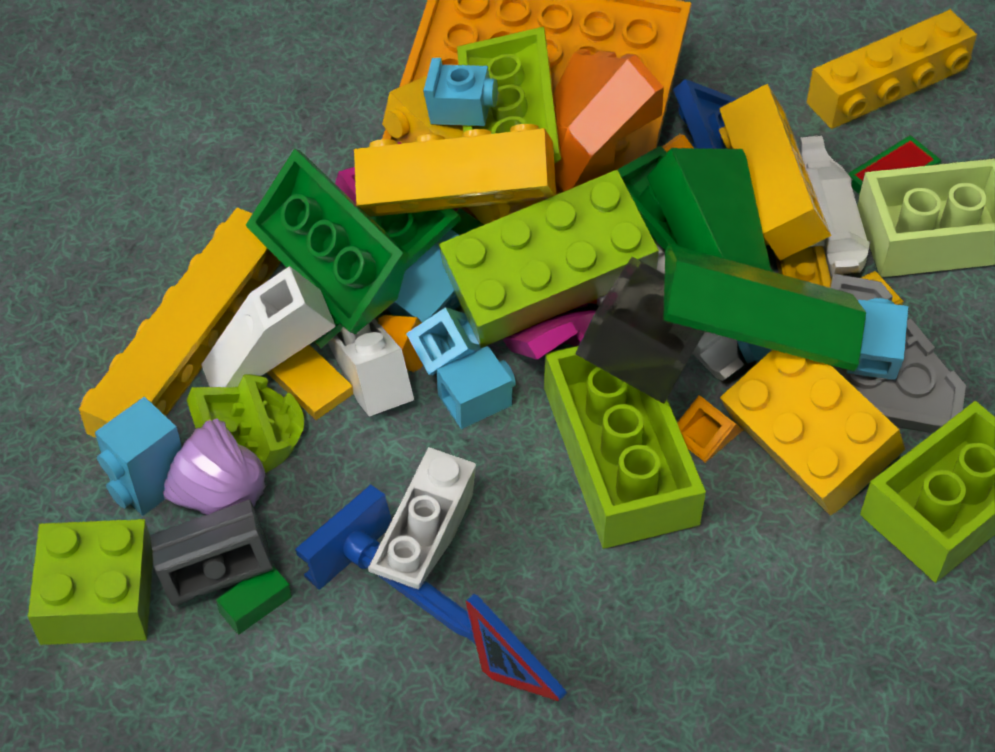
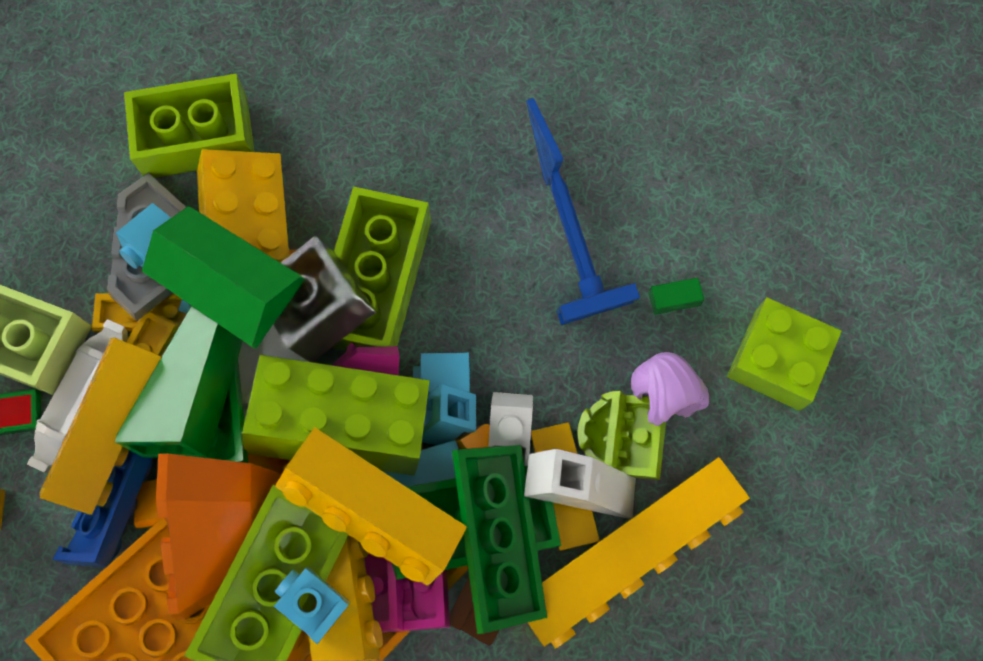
camera: 150 degrees left, 20 degrees up
medium azure brick [95,396,182,516] -> none
dark grey brick [150,499,273,606] -> none
white slope [369,447,476,590] -> none

